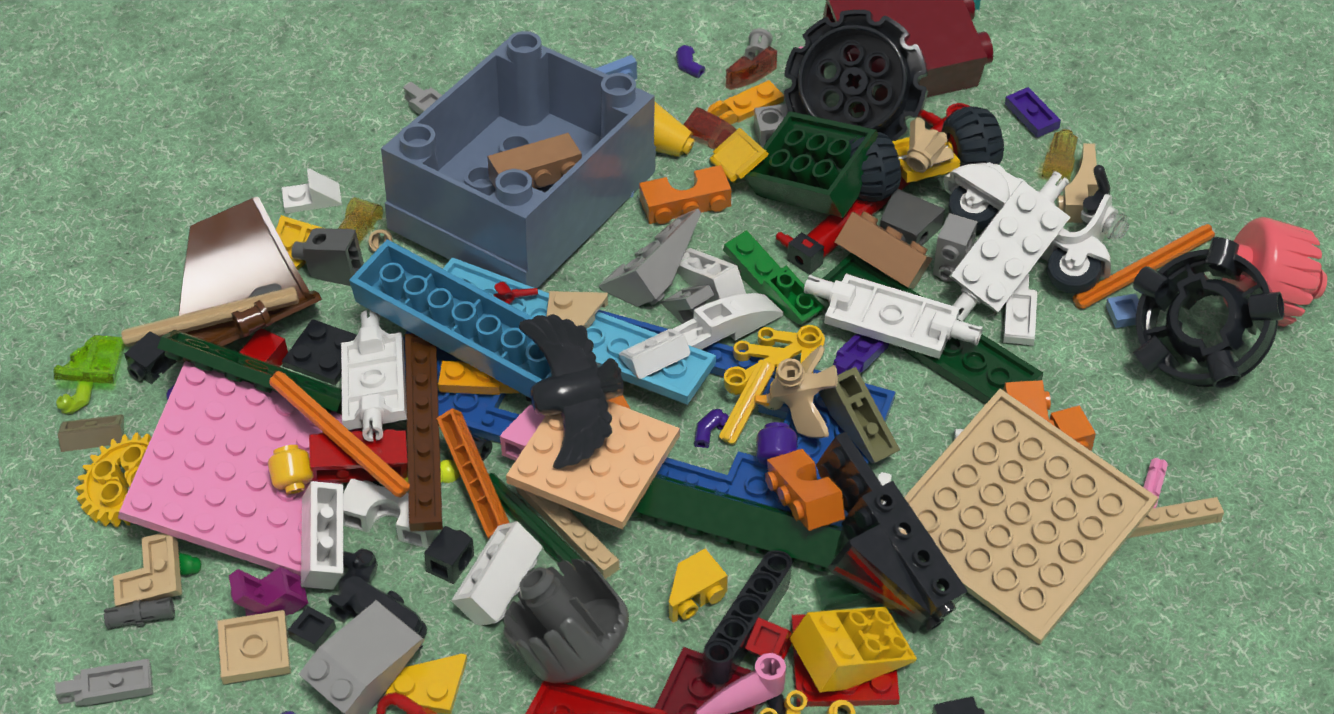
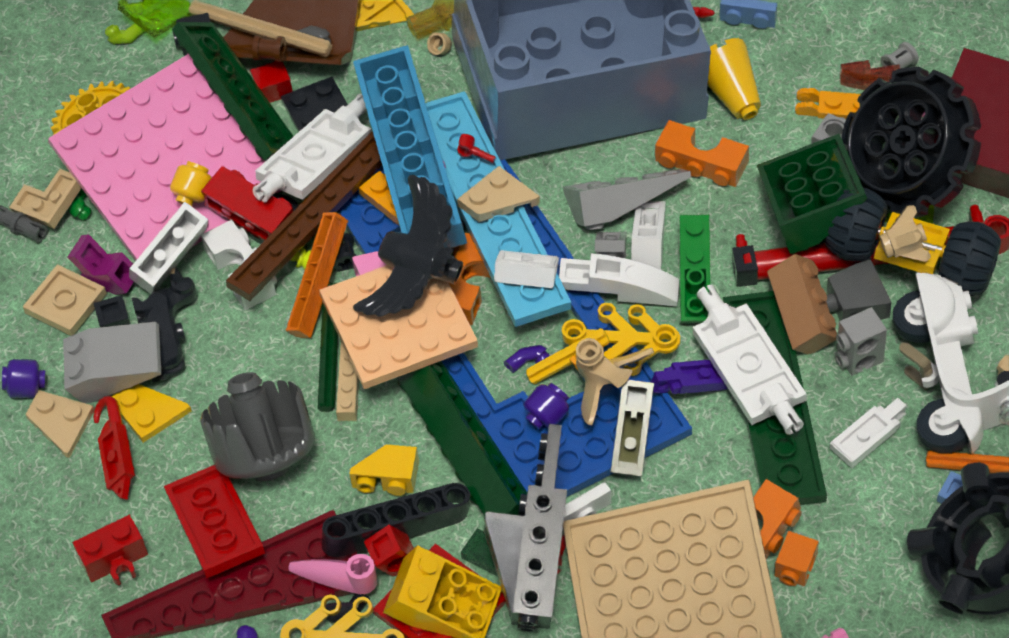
camera: 45 degrees right, 5 degrees up
dark tan slope [58,414,124,452] -> none
orange axle [269,371,410,498] -> none
dark grey torso [292,228,364,286] -> none
black brick [424,526,474,584] -> none
white brick [451,521,543,626] -> none
medium nougat brick [488,133,582,189] -> none
dark purple arm [676,45,705,78] -> none
clear red slope [683,107,737,149] -> none
yellow window [709,128,769,182] -> none
orange arch [765,449,845,531] -> none
white plate [949,171,1070,322] -> none

